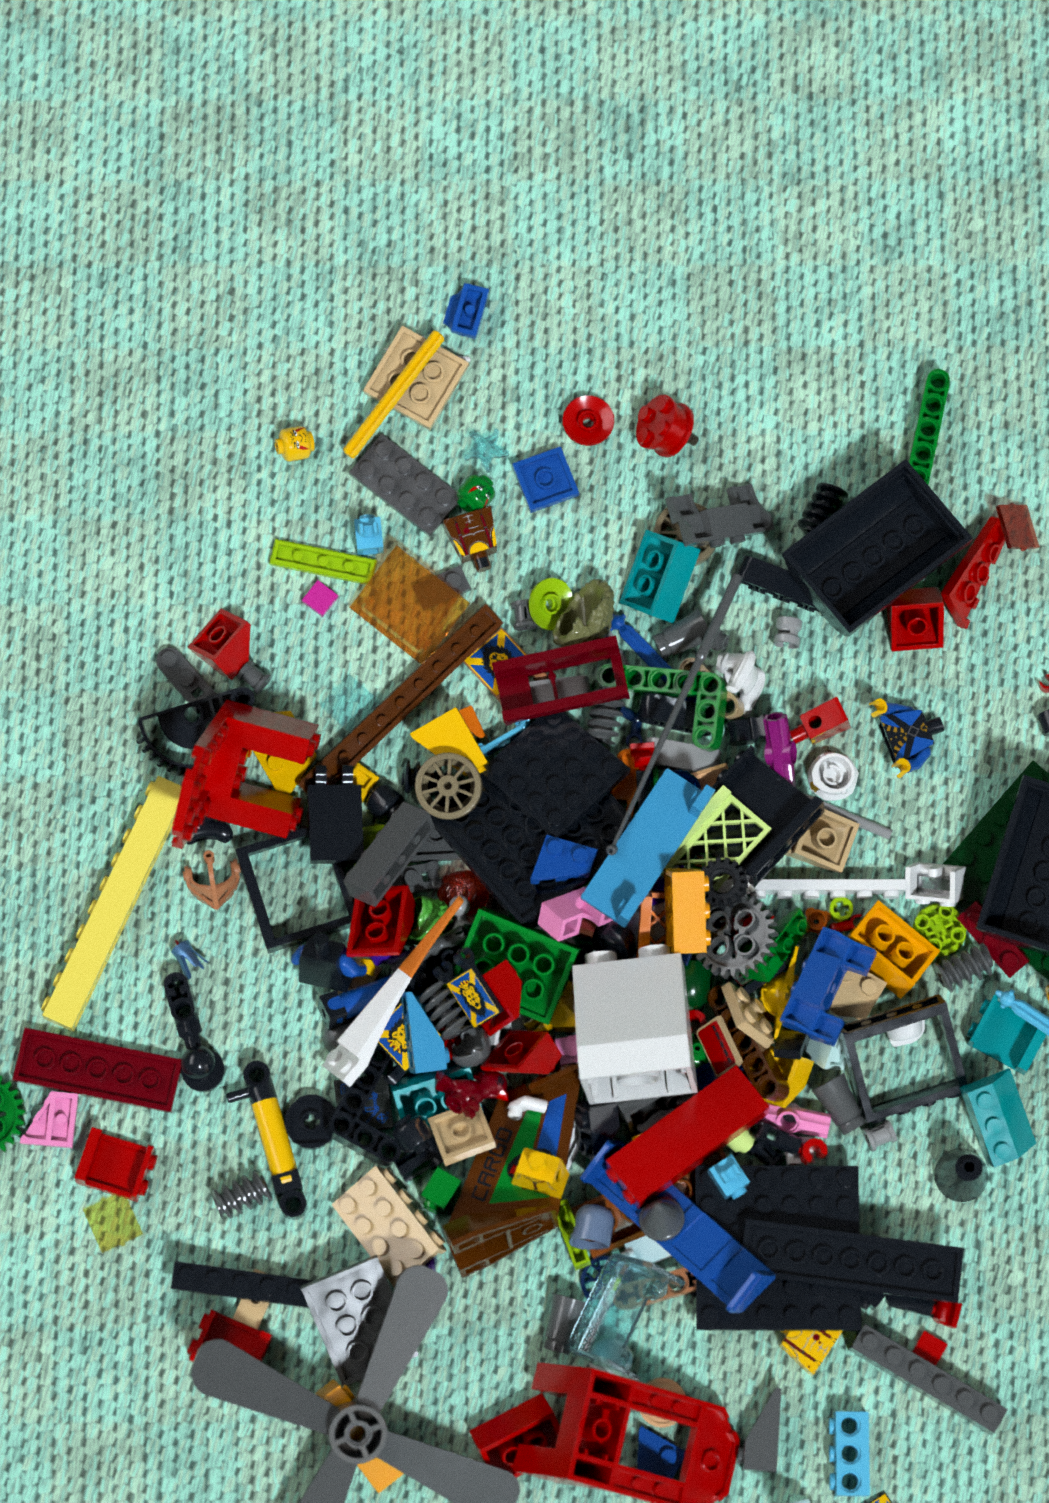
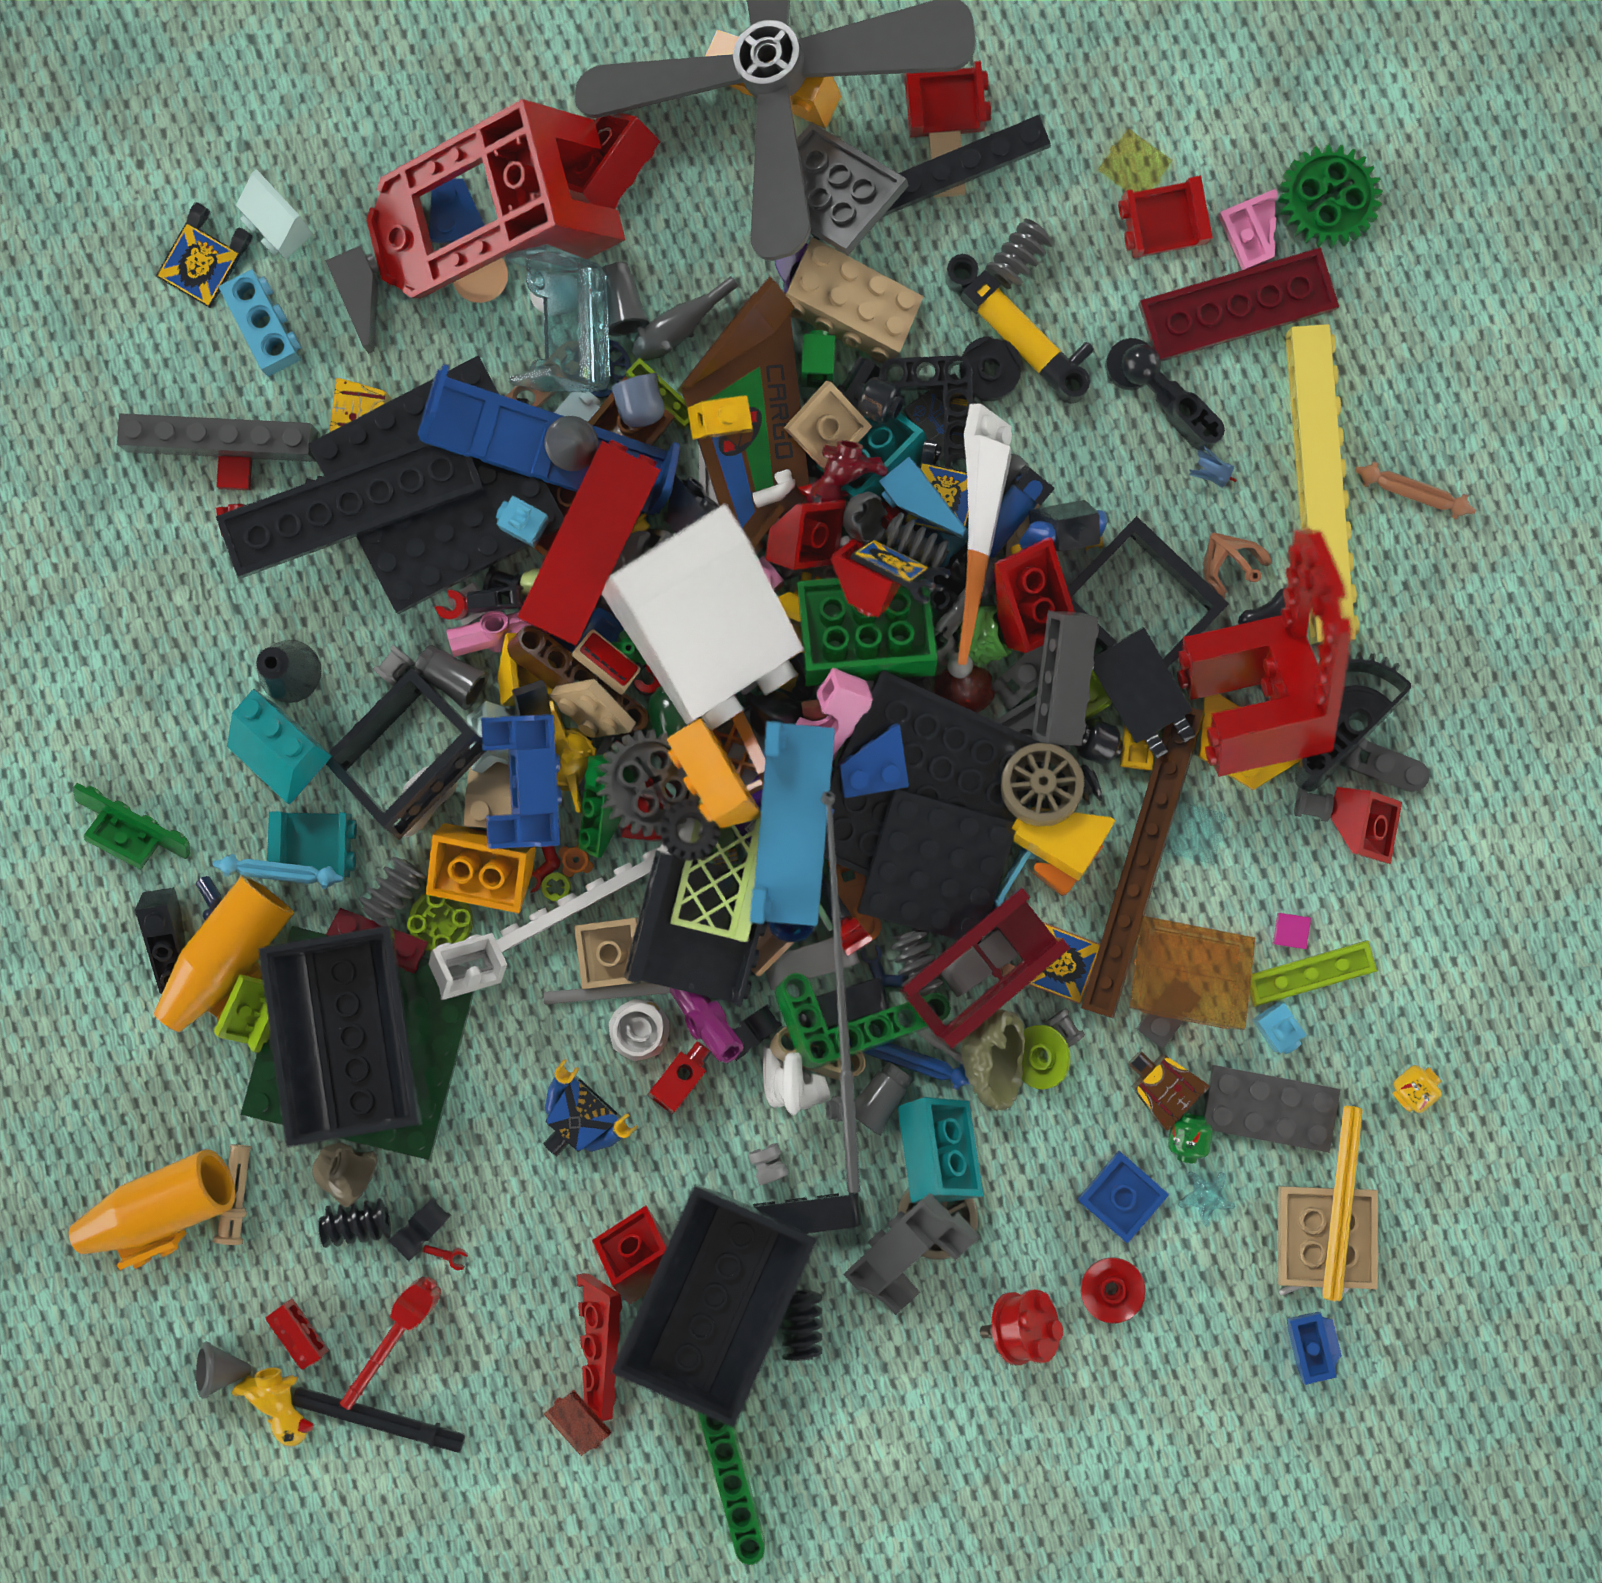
camera: 155 degrees right, 10 degrees up
none -> dark grey piece [632,276,738,360]
none -> nougat wheel [1355,461,1476,519]

